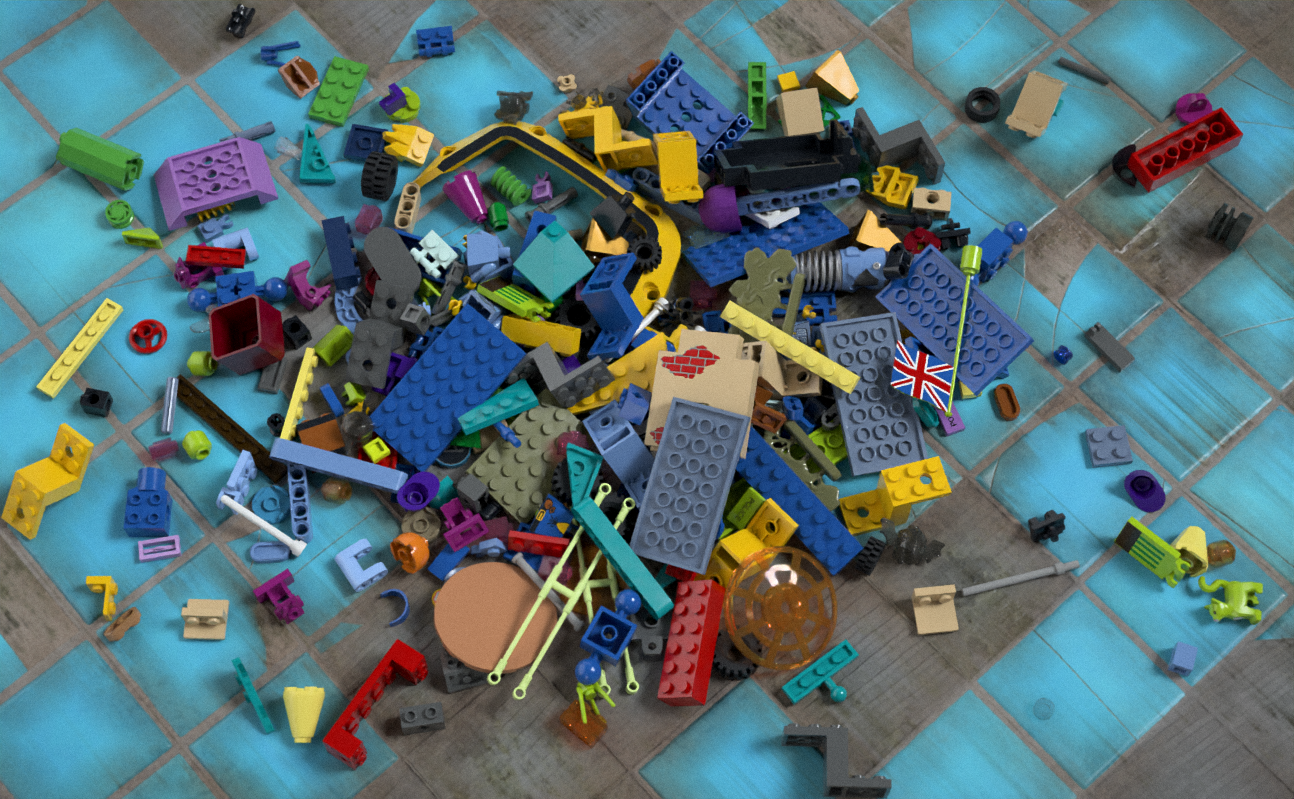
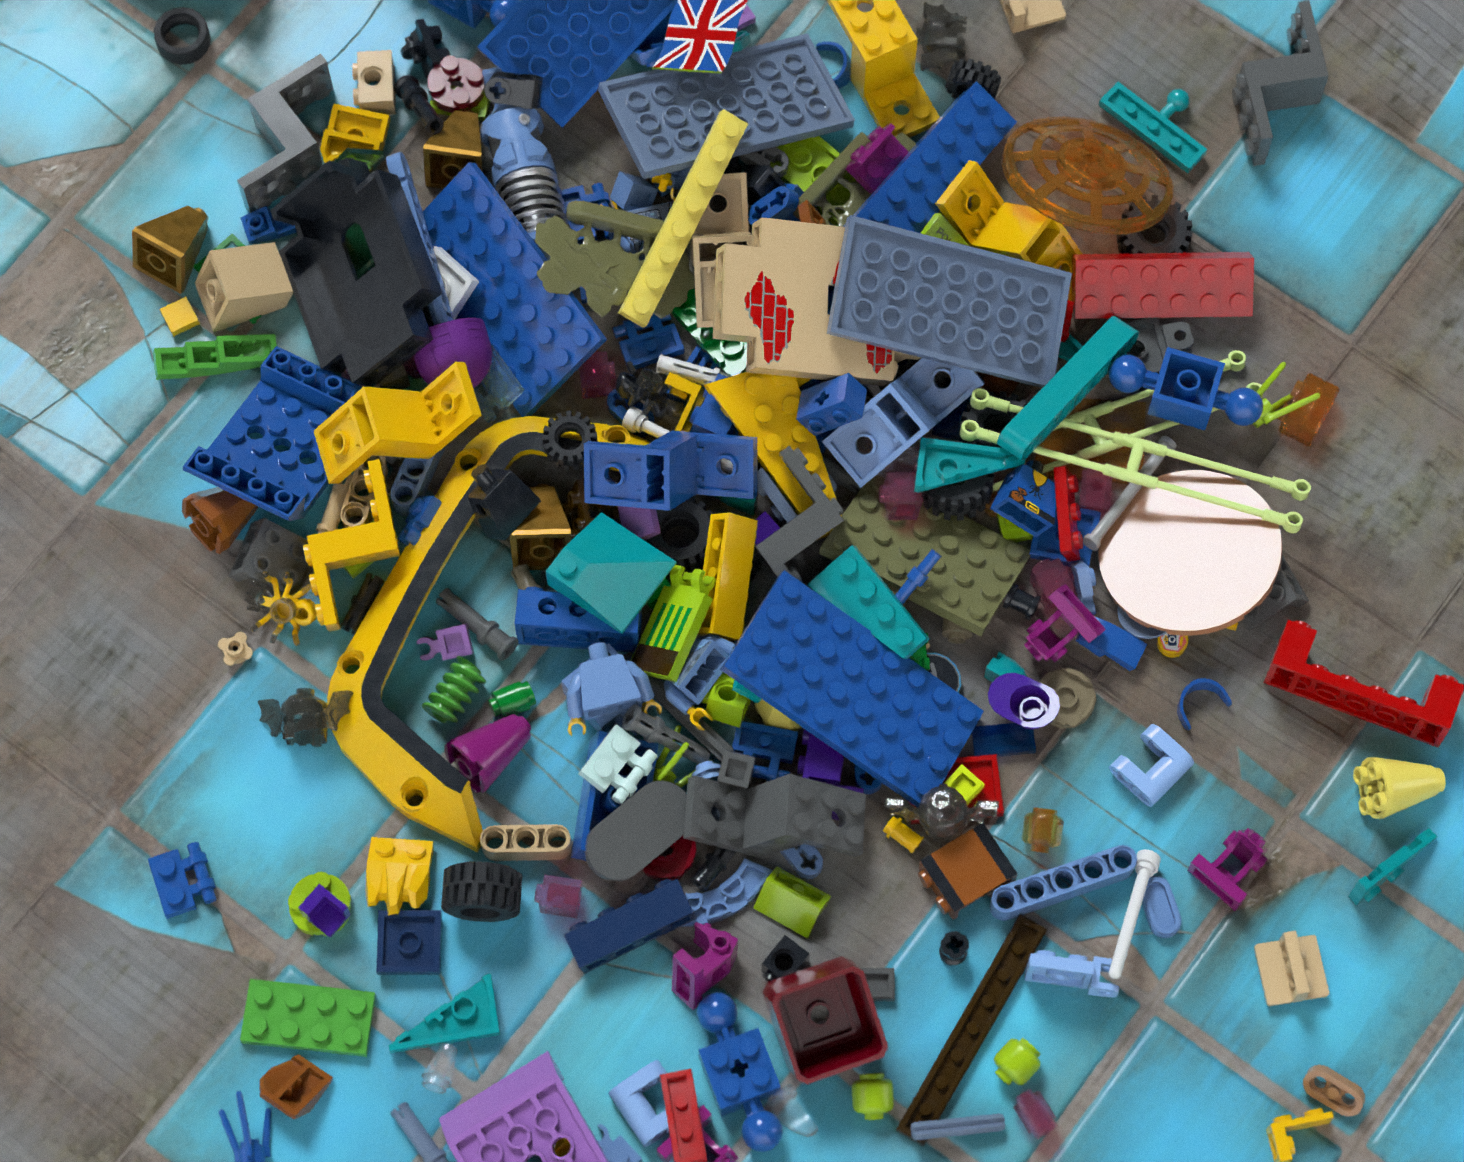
camera: 100 degrees left, 5 degrees up
blue brick [123,467,173,537] -> none
lavender tile [138,535,182,563] -> none
dark azure tile [252,485,291,524] -> none
medium blue beam [269,438,408,494] -> none
light yellow plate [280,347,318,441] -> none
blue beam [319,383,345,418] -> none
lime tile [342,381,368,406] -> none
orange cylinder [390,532,429,574] -> none
dark grey brick [399,702,446,736] -> none
dark grey brick [457,473,490,515] -> none
none -> magenta bracket [845,123,909,194]

